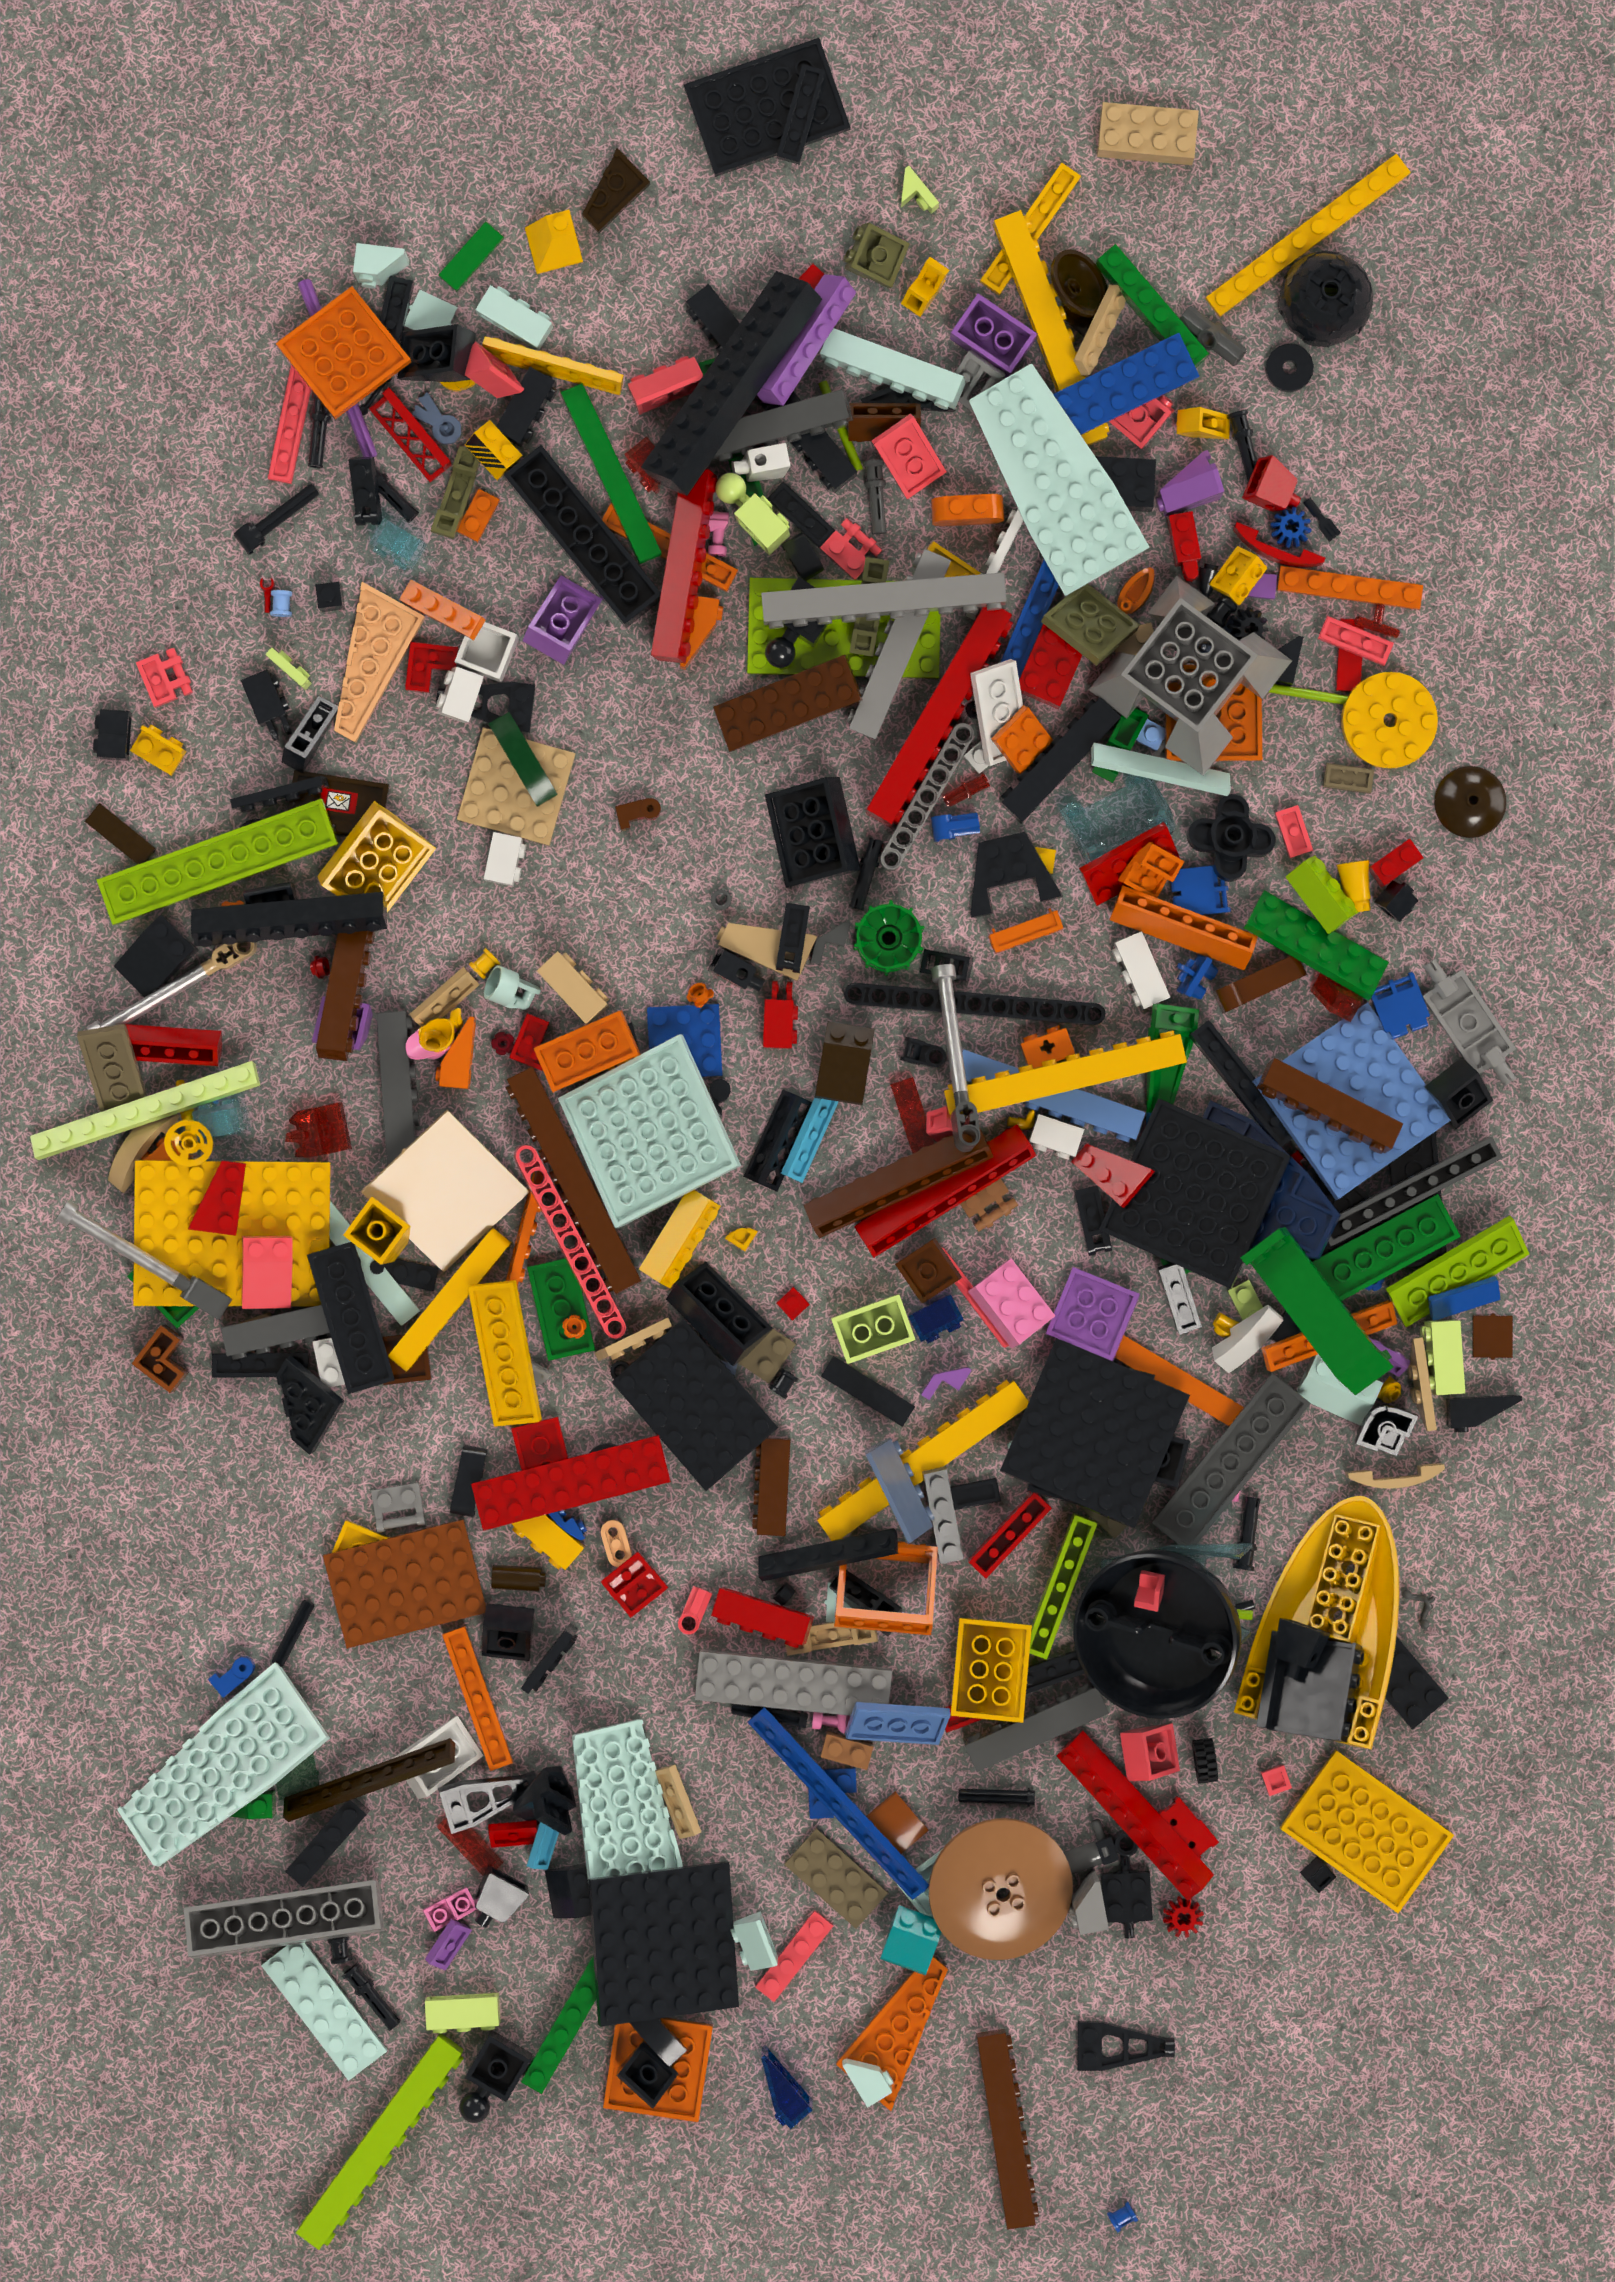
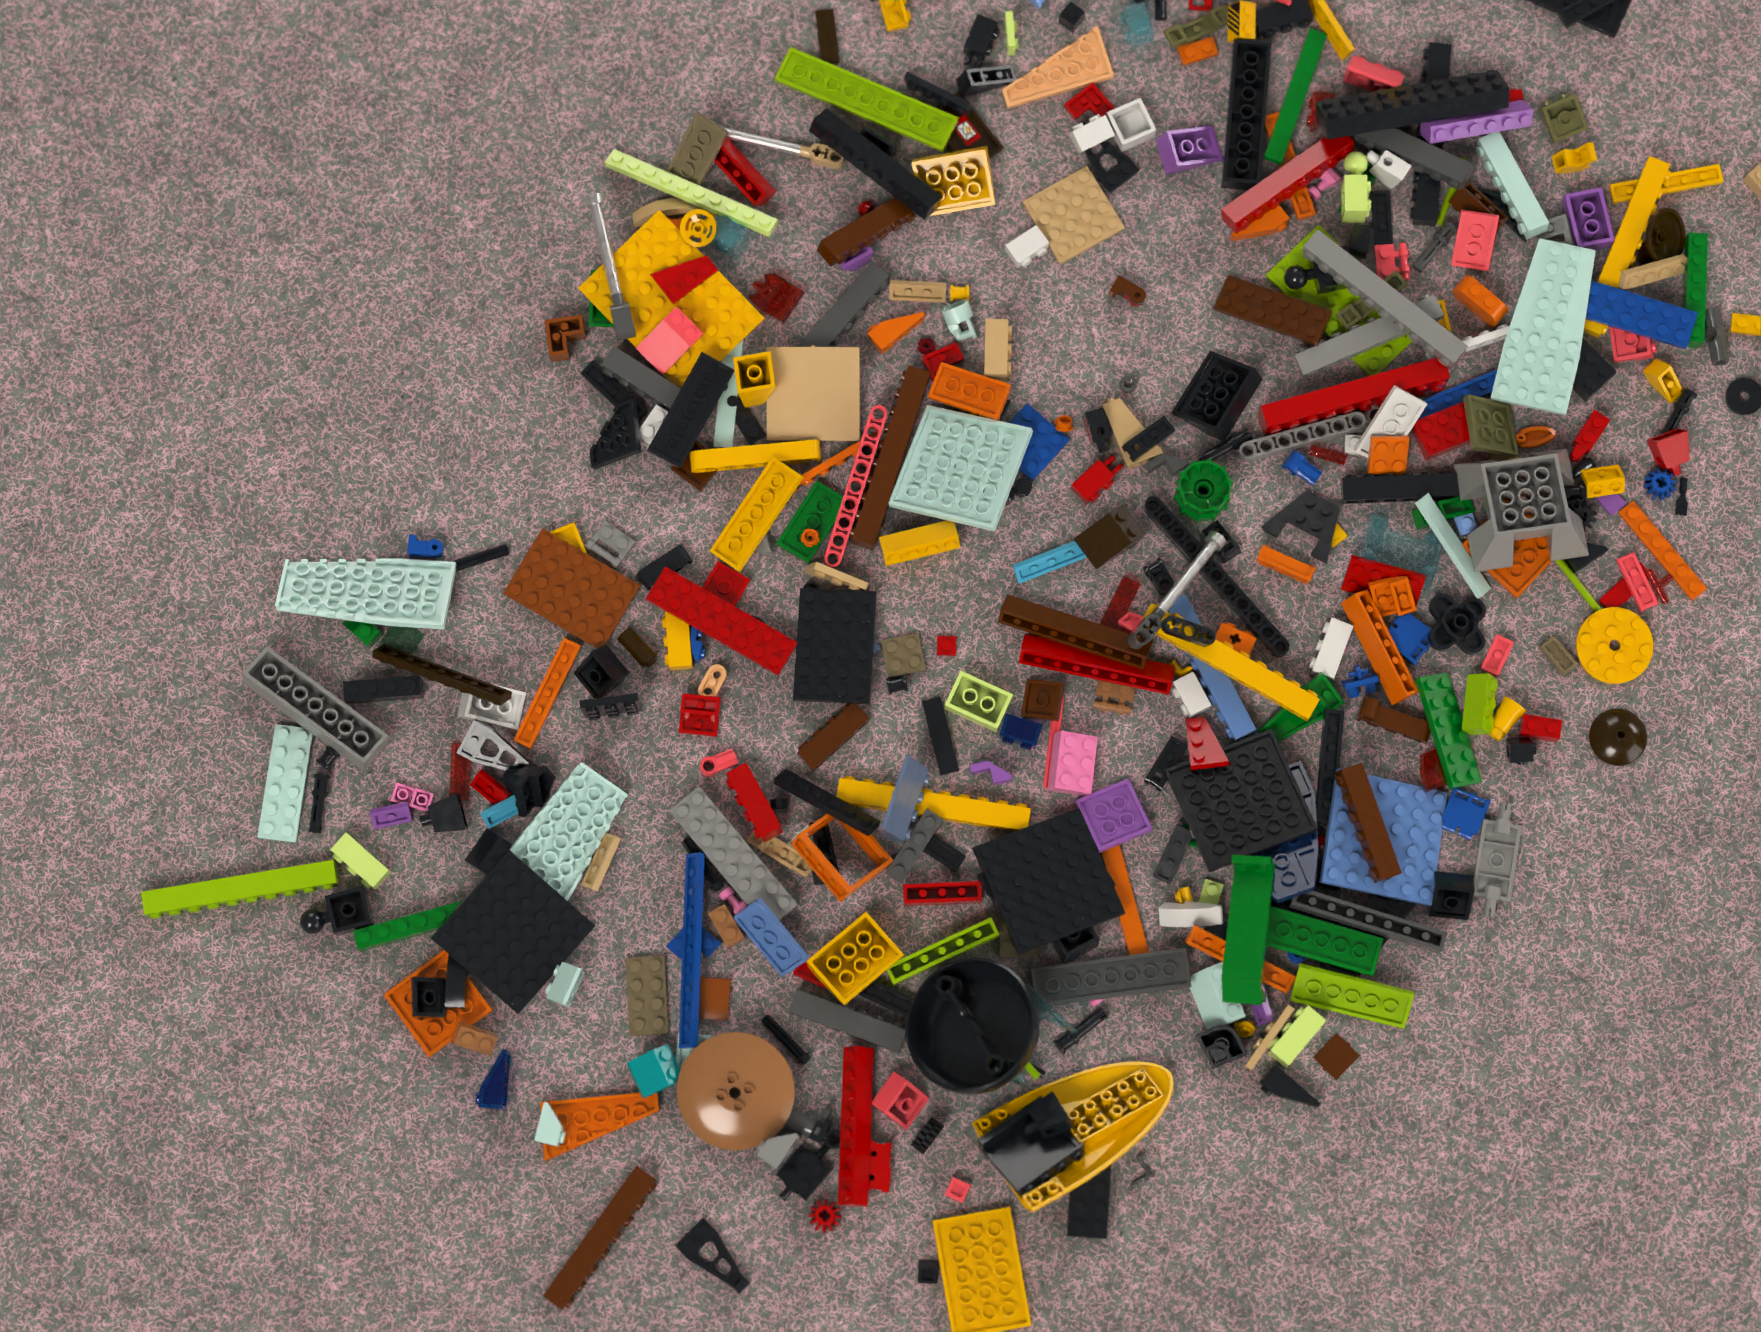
camera: 45 degrees right, 10 degrees down
black slope [114,914,199,998] -> none
orange plate [399,580,486,641] -> none
yellow hair [405,1008,463,1060] -> none
dark green slope [489,712,558,807] -> none
black slope [666,1262,773,1366] -> none
yellow tile [725,1228,758,1251] -> none
black fence [743,1090,812,1192] -> none
coral plate [755,1910,834,2002] -> none
yellowish green slope [901,166,939,214] -> none
coral panel [1134,1570,1165,1612] -> none
medium lavender slope [1155,450,1224,517] -> none
red slope [1233,522,1326,568] -> none
tan slope [1345,1463,1445,1489] -> none
blue tile [1428,1276,1501,1321] -> none
none -> medium nougat brick [452,1021,497,1056]
none -> black beam [1161,615,1216,647]

